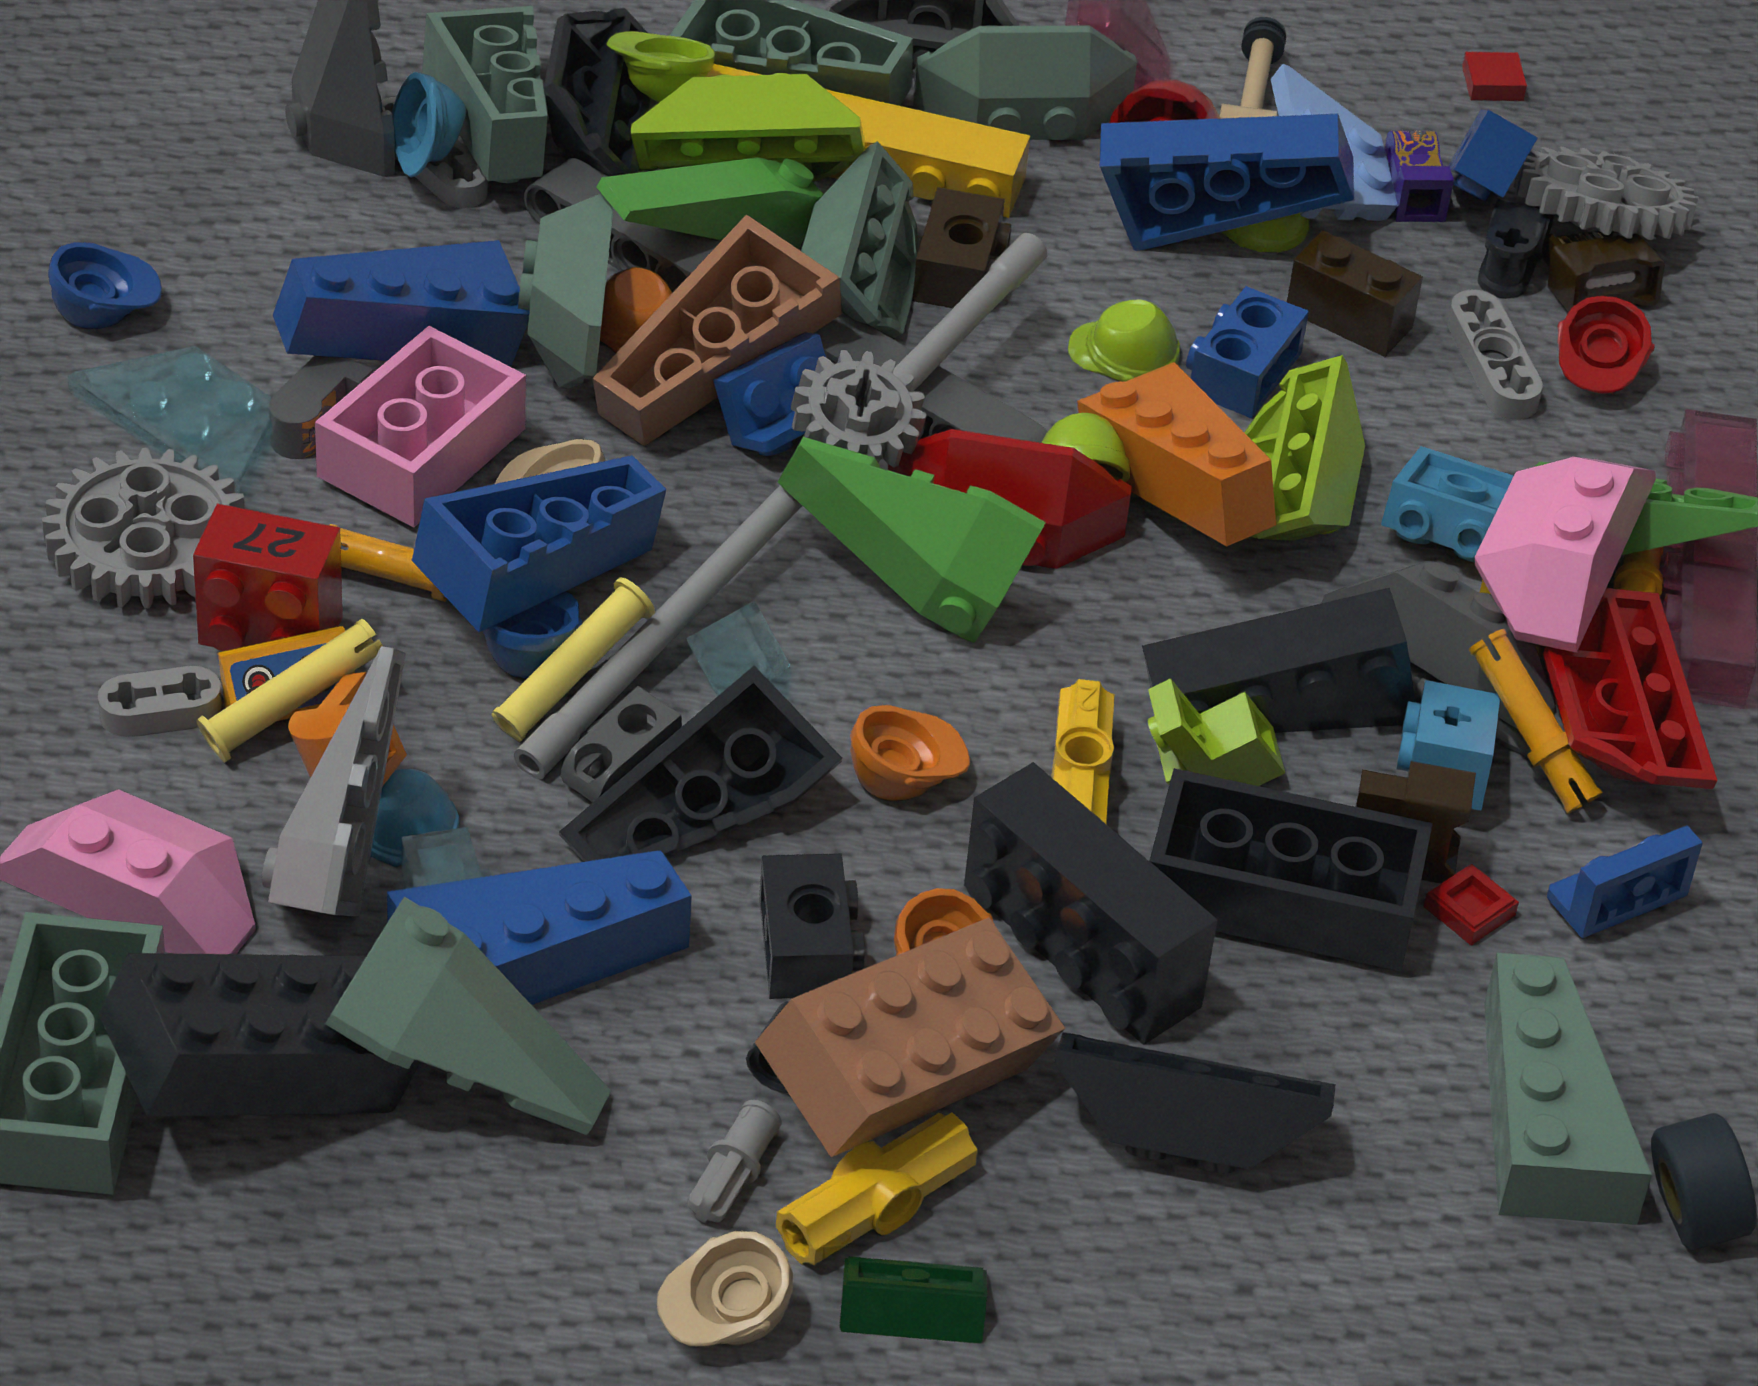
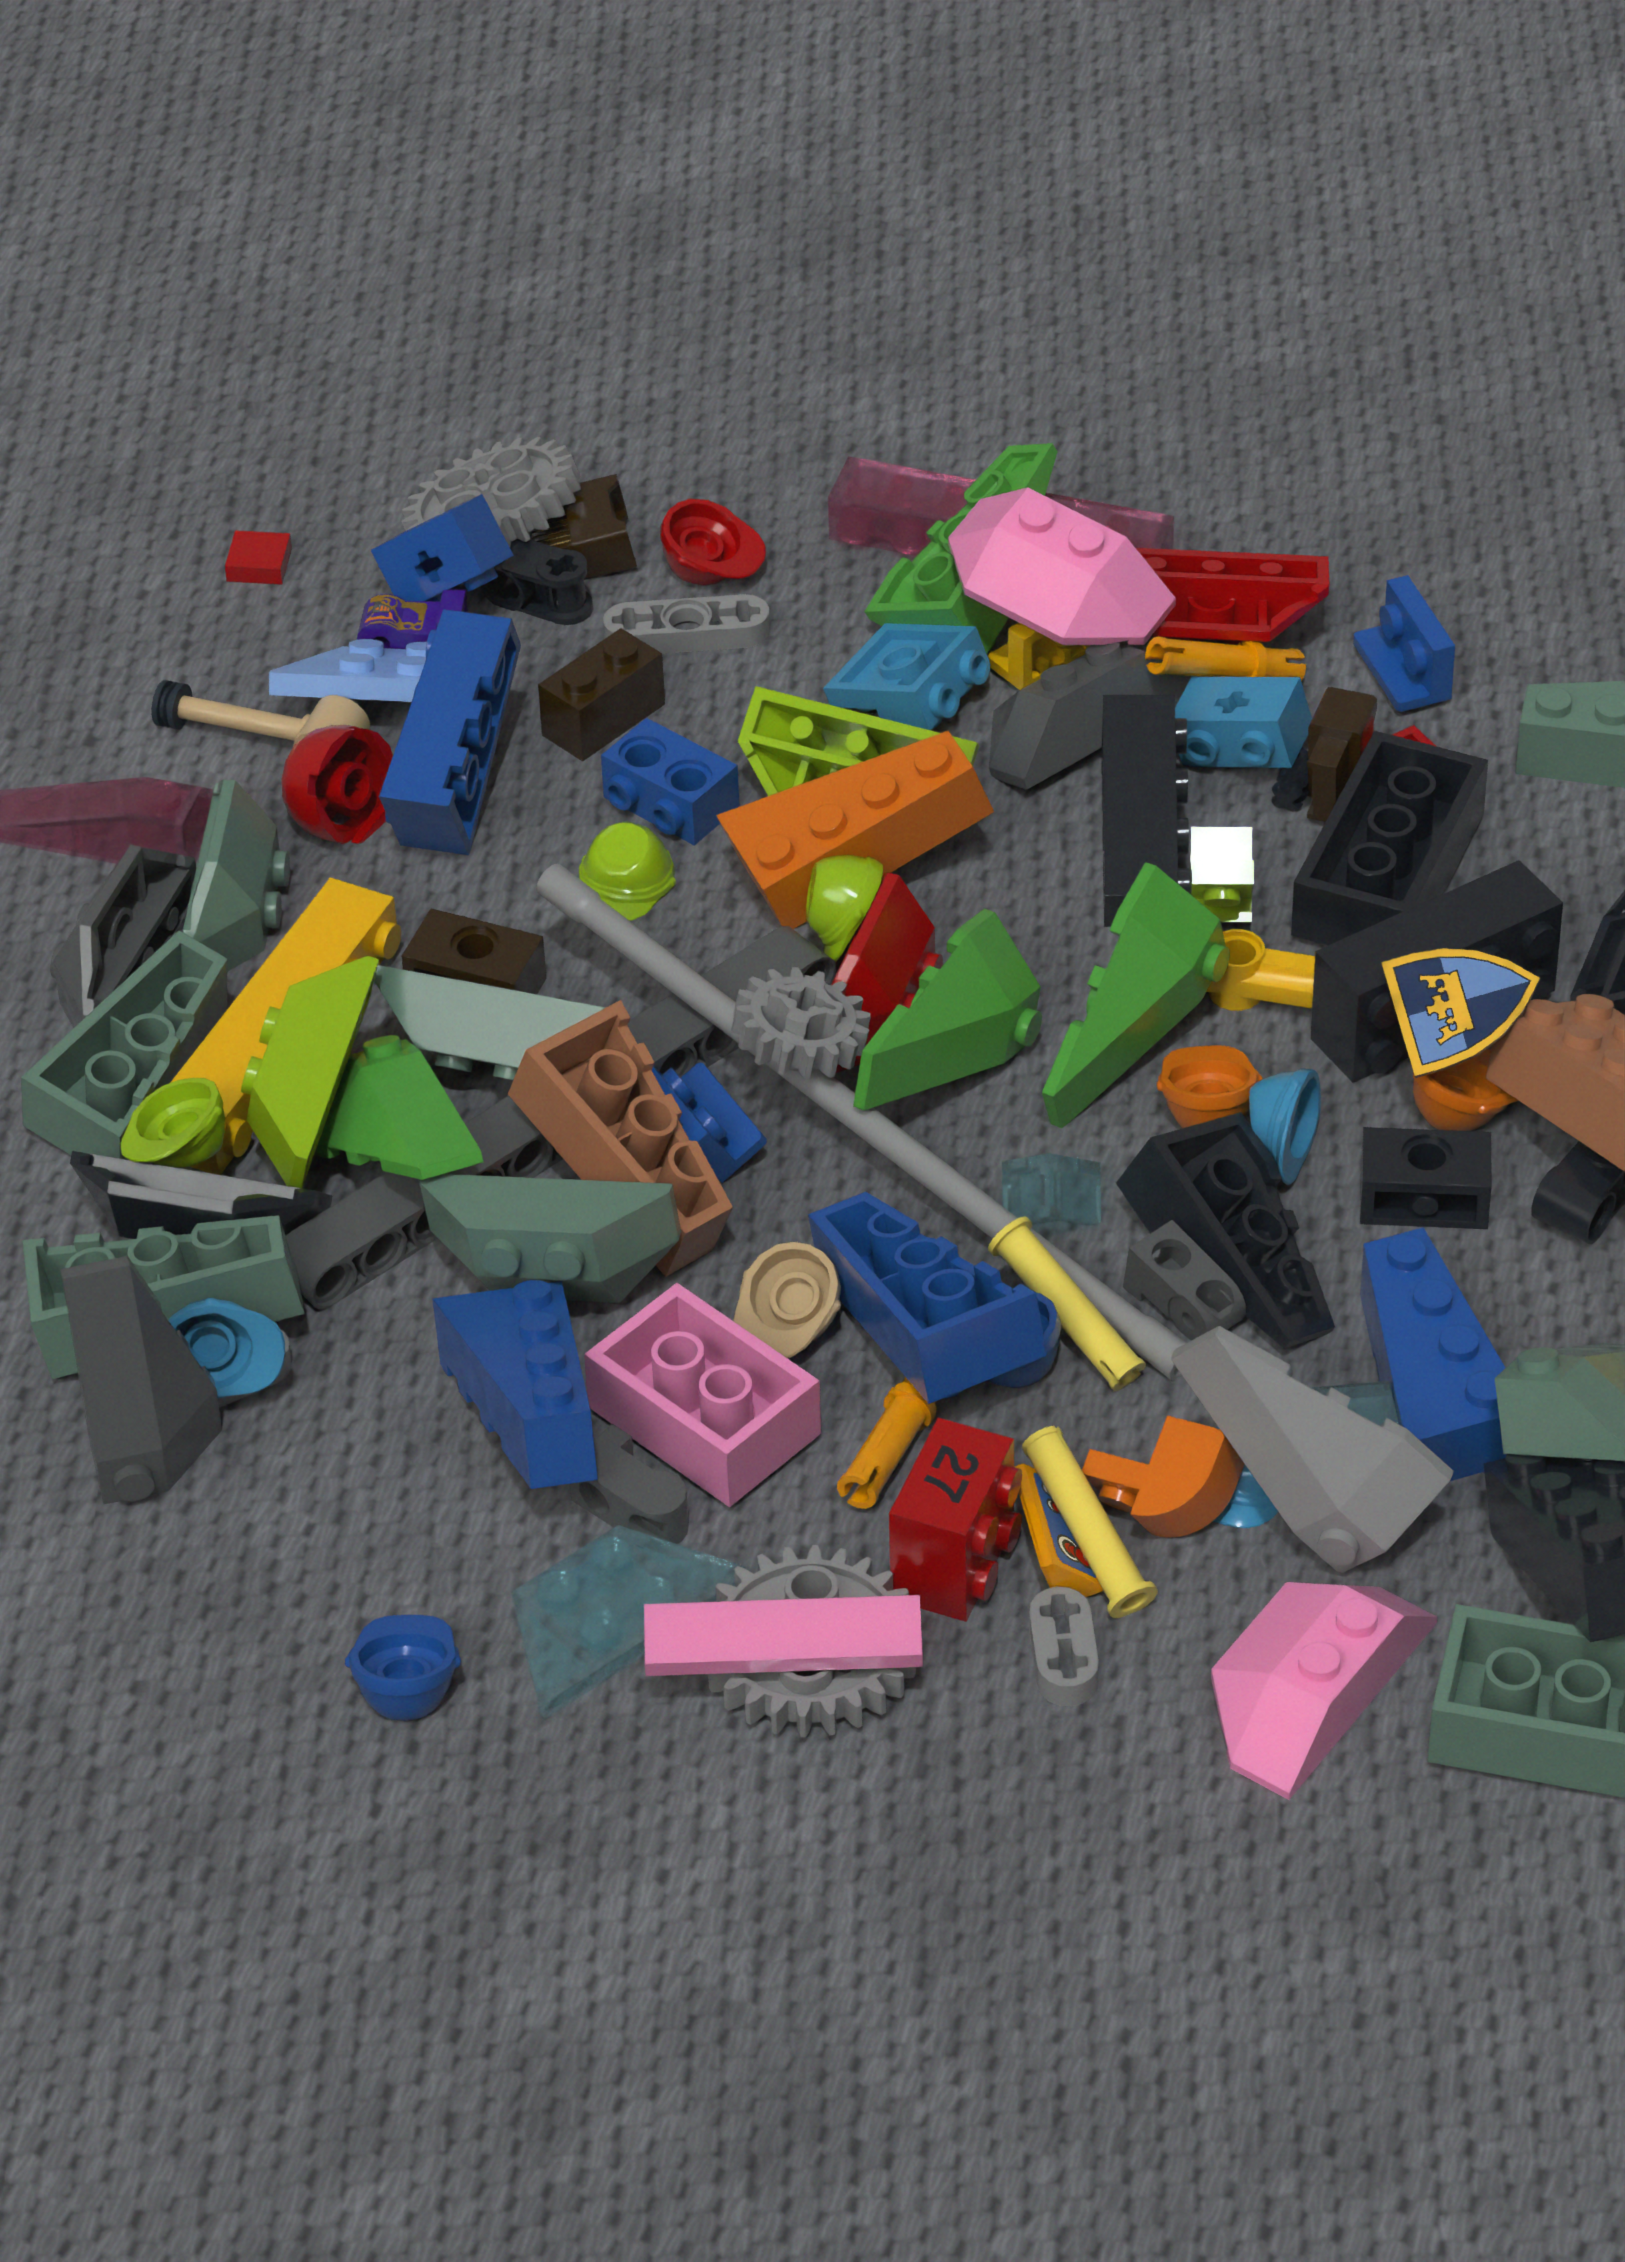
camera: 75 degrees left, 0 degrees up
none -> bright pink tile [644,1595,923,1676]
none -> bright green wedge [1042,862,1230,1128]
none -> dark azure hat [1249,1068,1321,1185]
none -> shield [1381,948,1540,1078]

